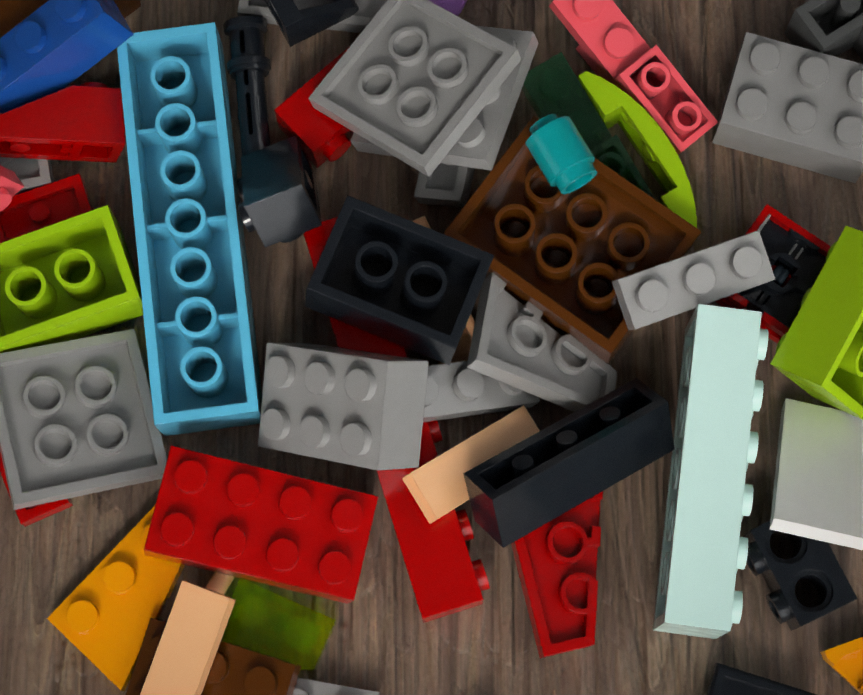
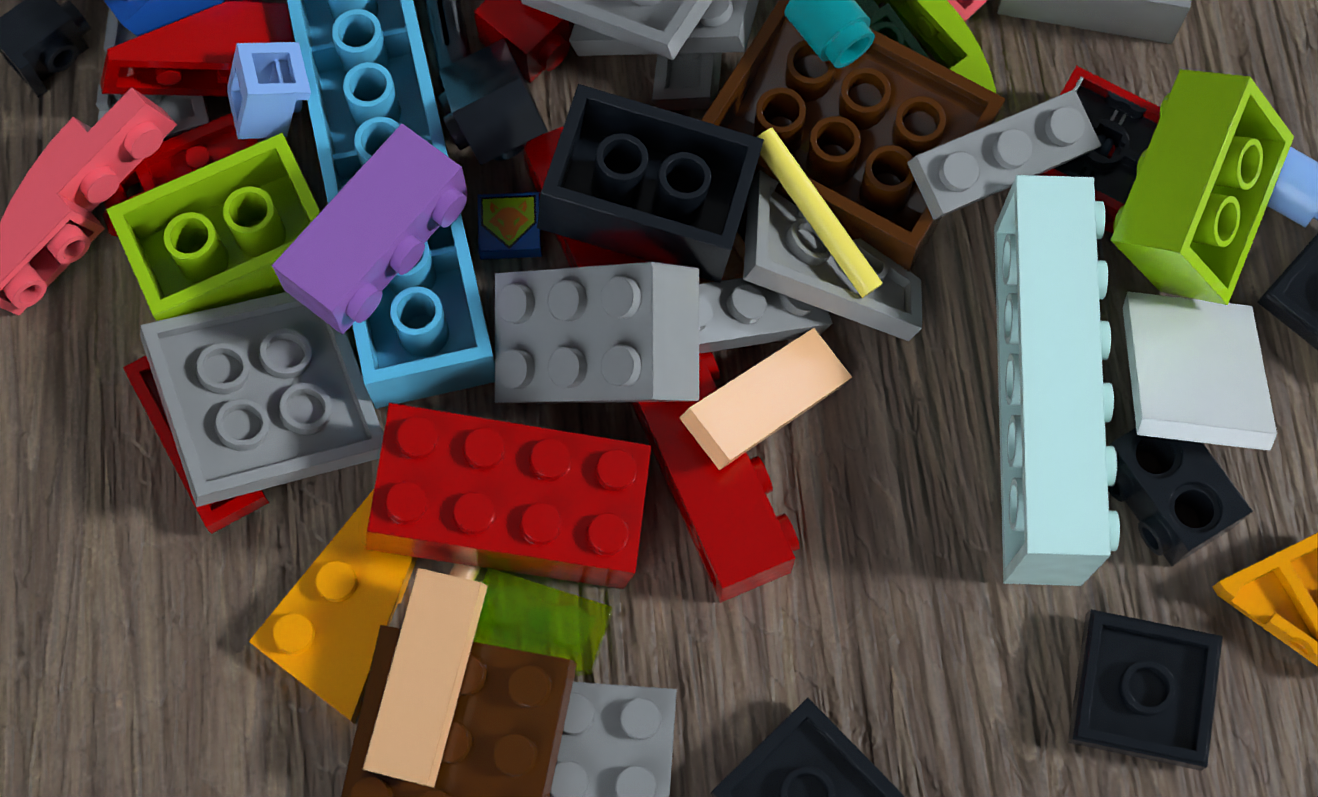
camera: 10 degrees left, 5 degrees down
black brick [463,378,675,548] -> none
red wing [511,491,603,659] -> none
none -> light blue brick [227,42,311,139]
none -> medium lavender brick [272,123,468,335]
none -> tile [478,192,542,260]
none -> light yellow bar [757,128,883,298]

